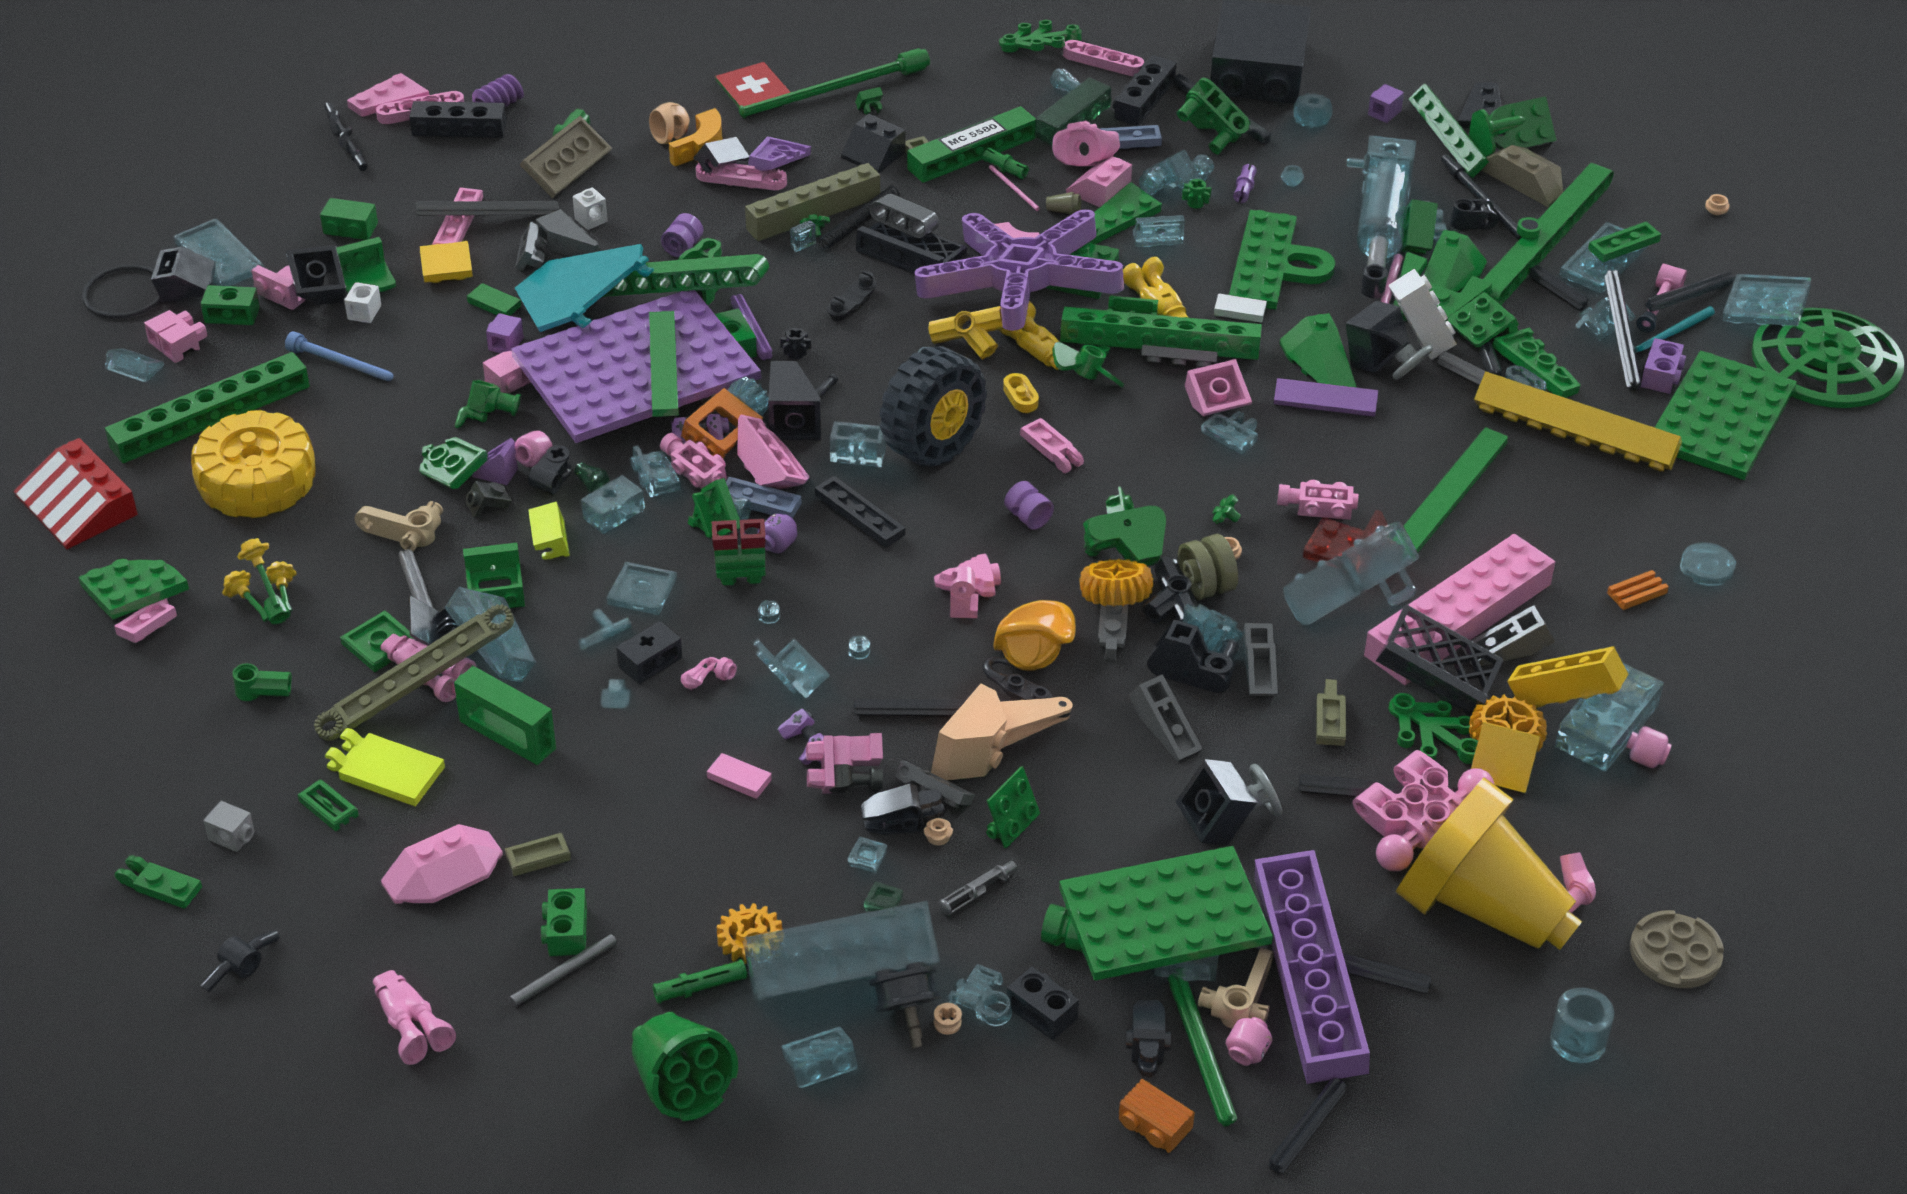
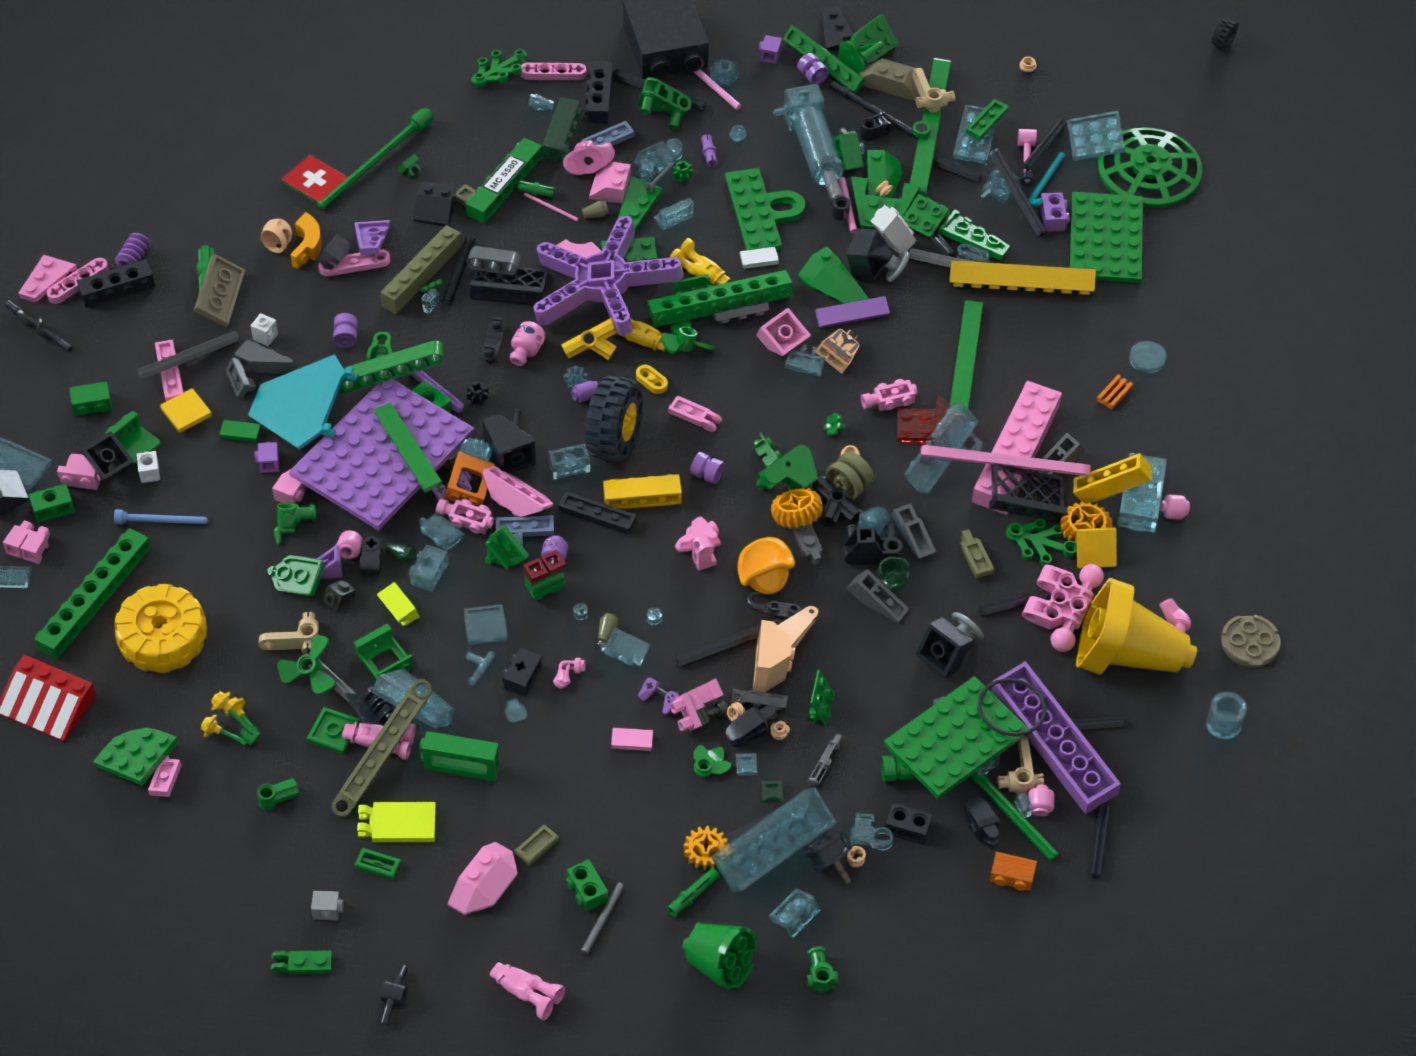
camera: 25 degrees left, 10 degrees up
none -> green piece [277,635,336,695]
none -> bright pink piece [510,321,546,366]
none -> olive cone [597,613,619,644]
none -> yellow brick [603,474,682,509]
none -> dark grey piece [644,163,674,192]
none -> green plate [693,745,732,777]
none -> bright pink bar [694,69,741,110]
none -> light nougat plate [727,702,745,721]
none -> medium lavender wheel [797,53,829,85]
none -> green connector [807,946,838,993]
none -> torso [815,329,860,374]
none -> clear green helmet [875,557,909,592]
none -> light nougat bush [876,180,893,197]
none -> tan piece [913,68,955,112]
none -> bright pink beam [921,445,1091,476]
none -> black piece [977,678,1047,737]
none -> clear light blue tile [1014,793,1032,818]

